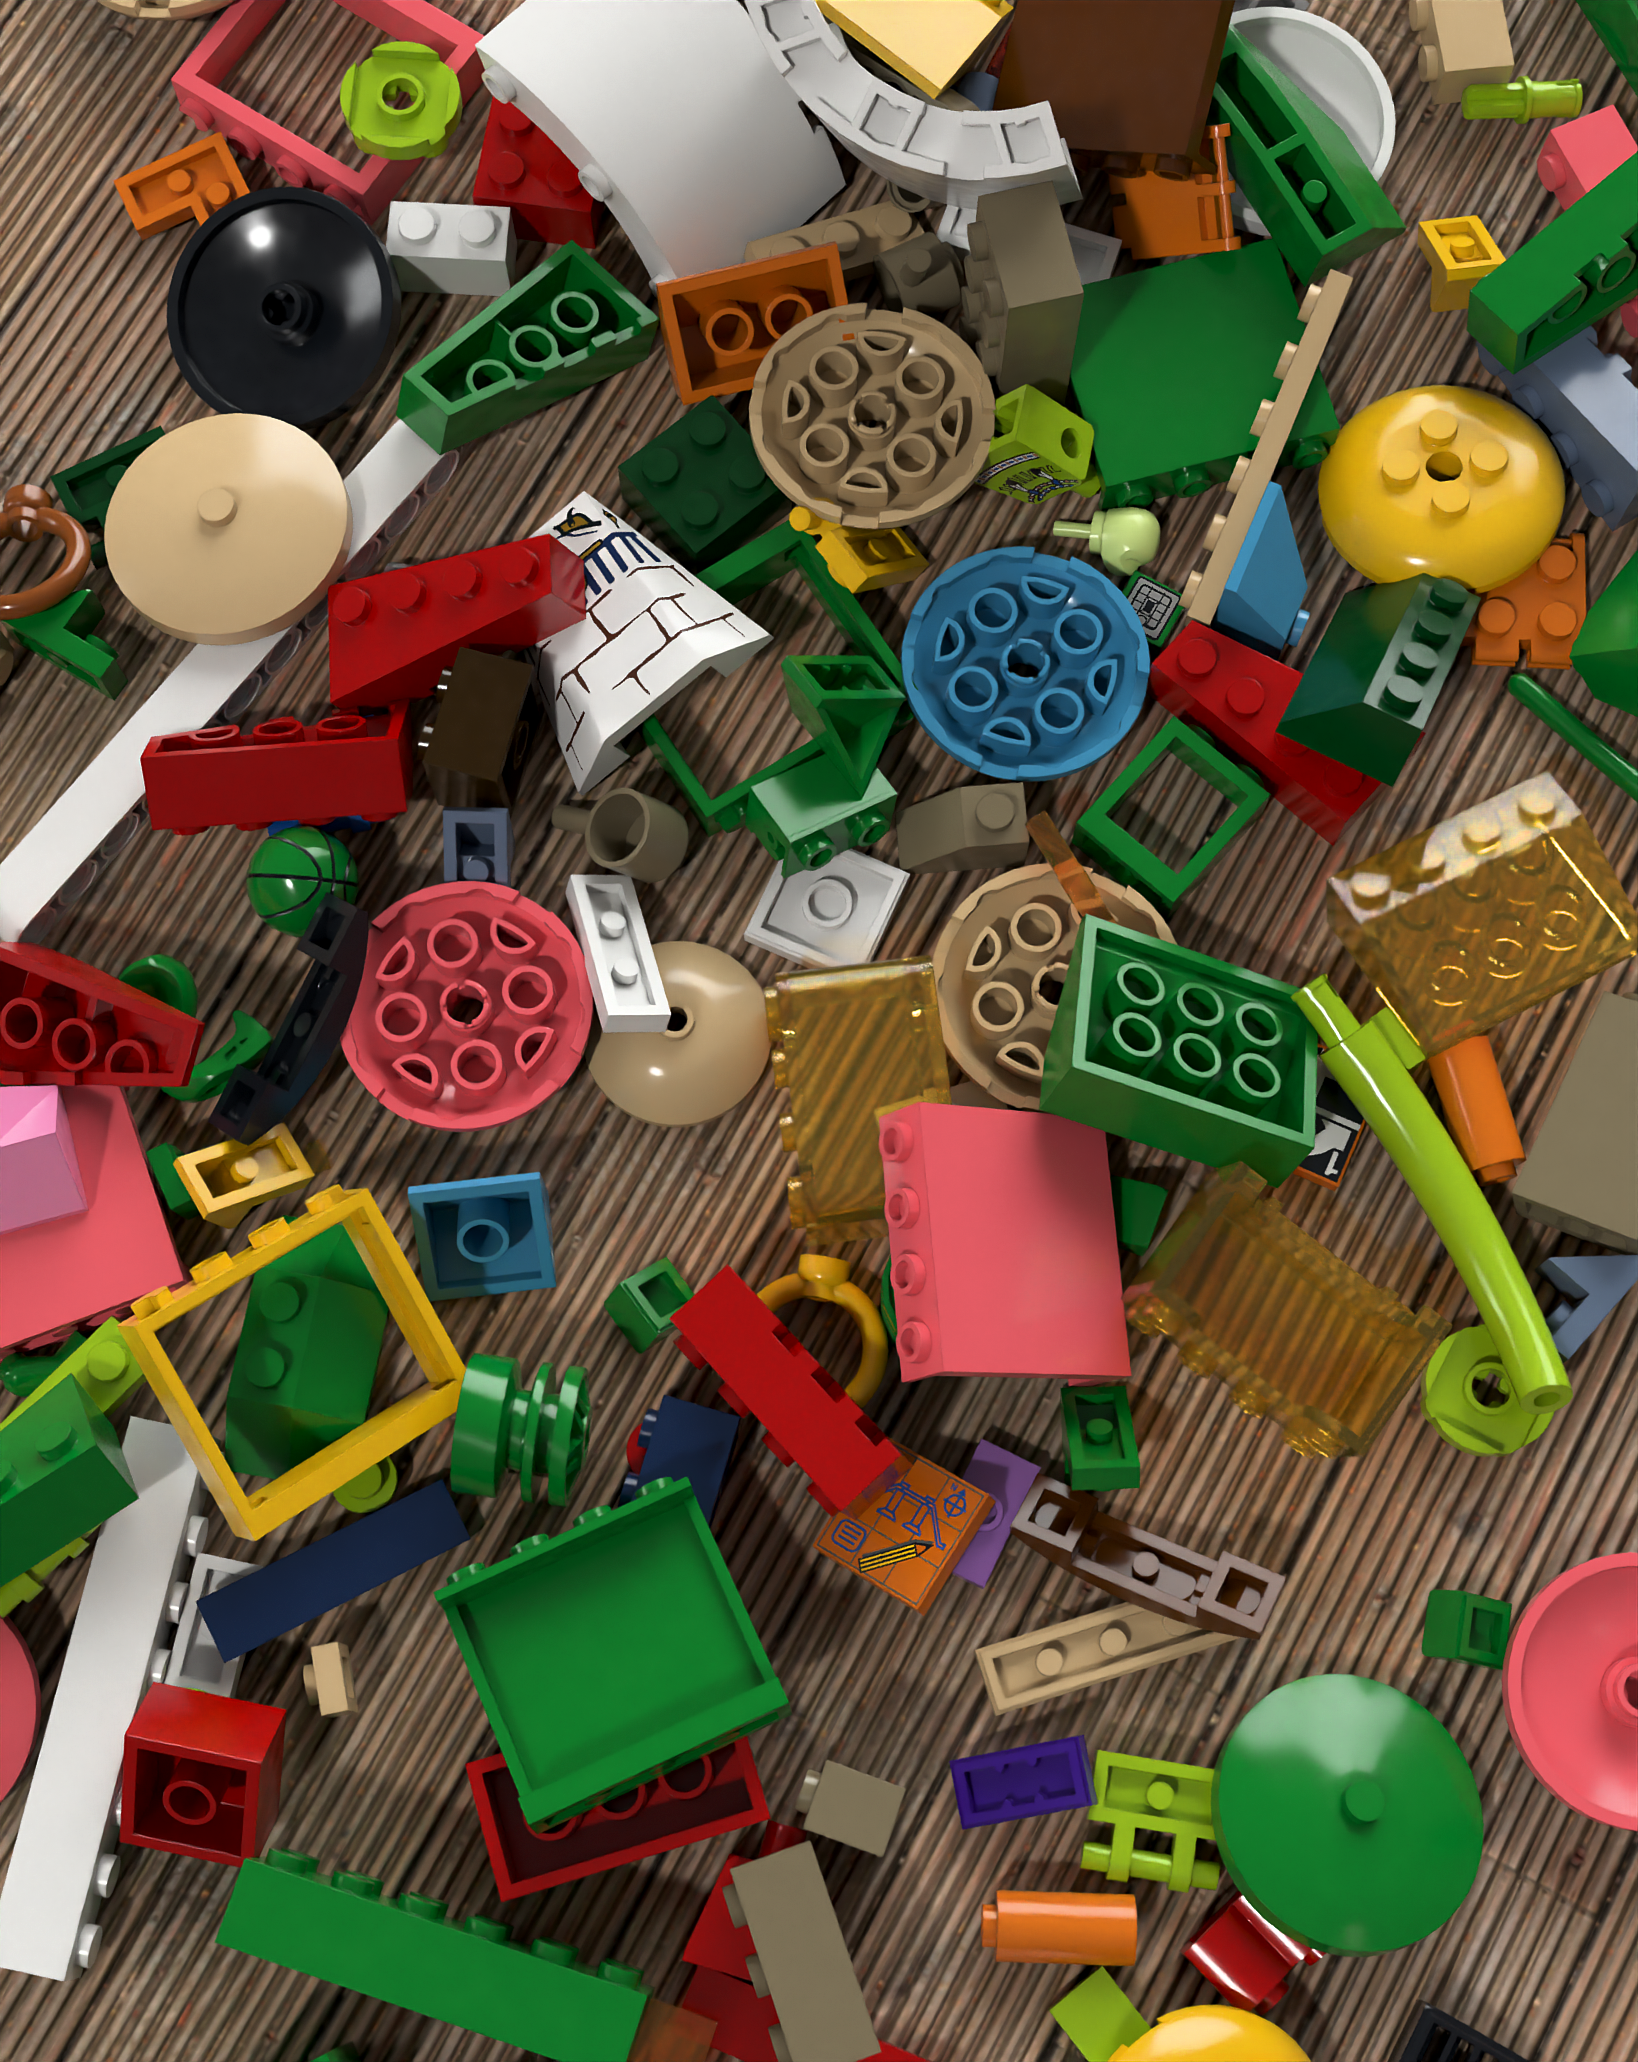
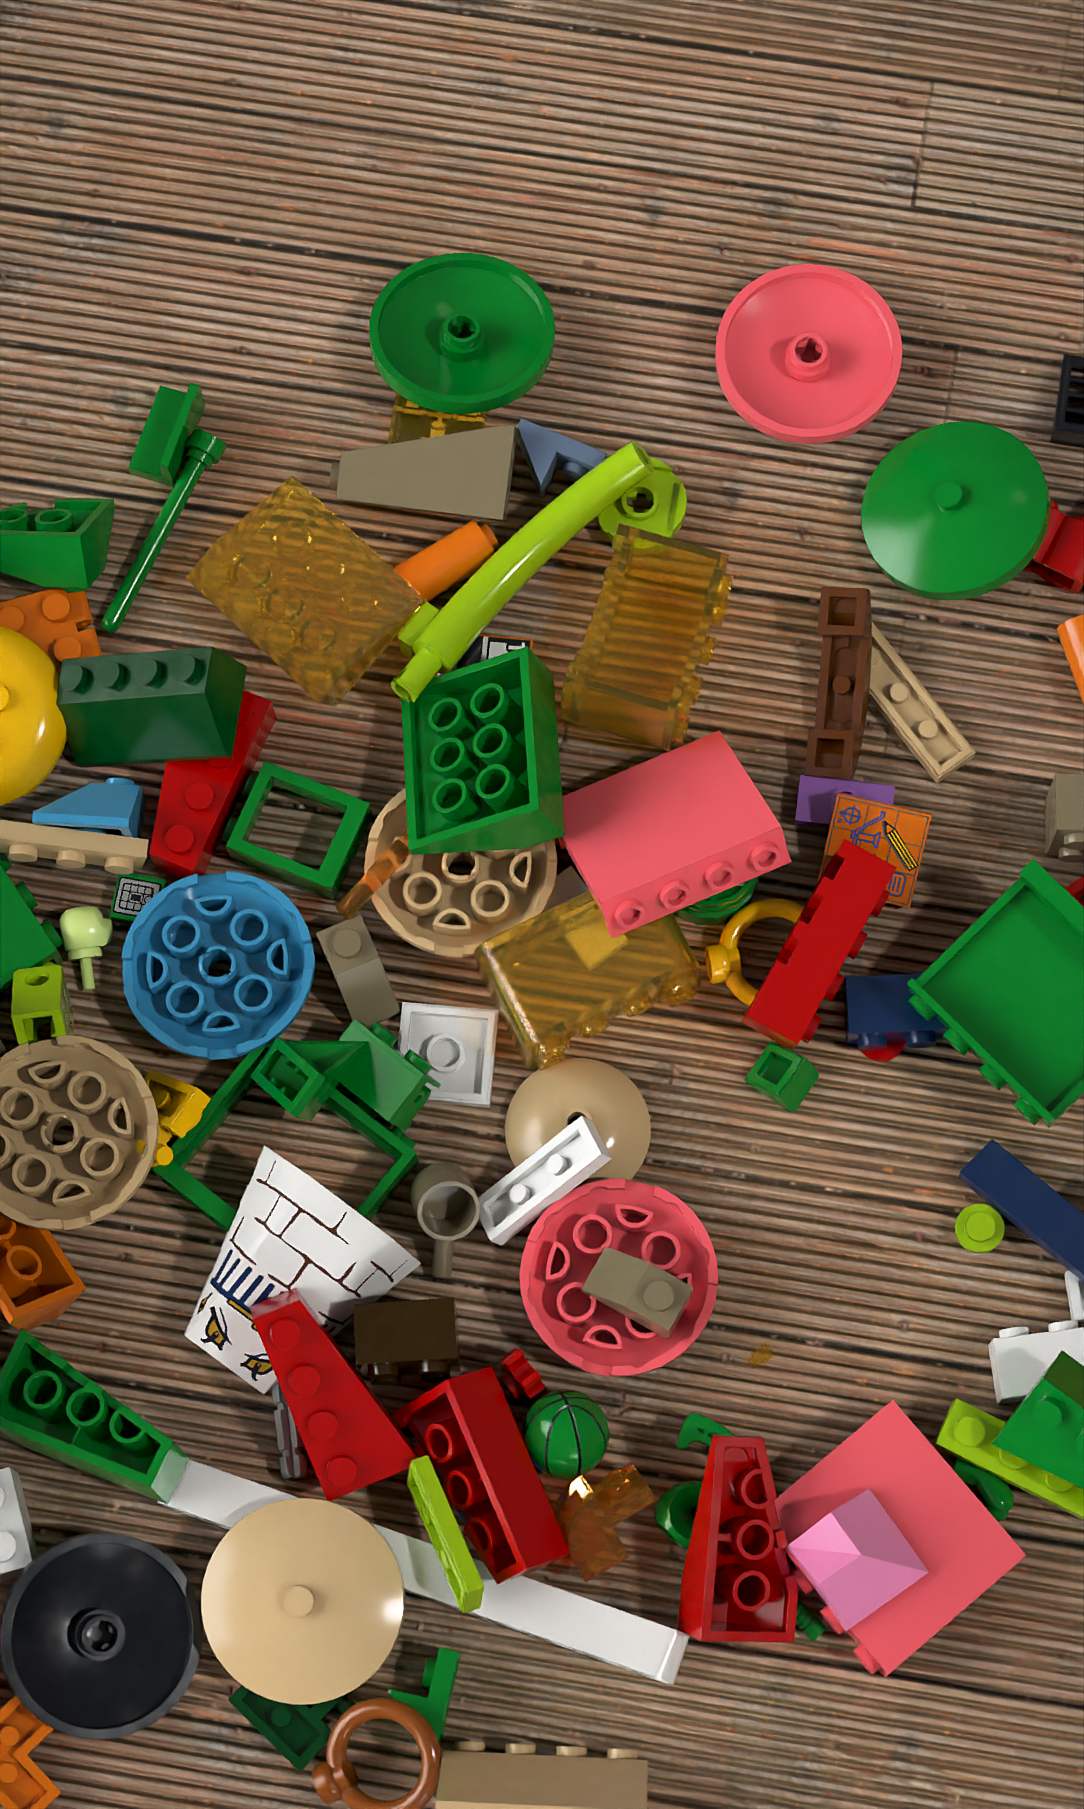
camera: 105 degrees left, 0 degrees up
yellow window [117,1184,466,1541] -> none
green tile [146,1142,200,1220] -> none
yellow slope [173,1122,315,1229] -> none
black slope [208,892,368,1146] -> none
green wedge [225,1215,390,1480] -> none
dark azure slope [408,1172,556,1302] -> none
sand blue slope [443,807,516,888] -> none
green wheel [450,1353,592,1508] -> none
dark green brick [618,395,792,575] -> none
dark purple plate [949,1735,1098,1830] -> none
green slope [1060,1386,1140,1492] -> none
lime plate [1079,1750,1220,1893] -> none
green slope [1110,1175,1169,1257] -> none
green slope [1422,1589,1512,1671] -> none
none -> lime tile [407,1455,485,1614]
none -> red plate [499,1347,547,1405]
none -> clear orange brick [554,1464,656,1583]
none -> dark tan slope [581,1247,694,1340]

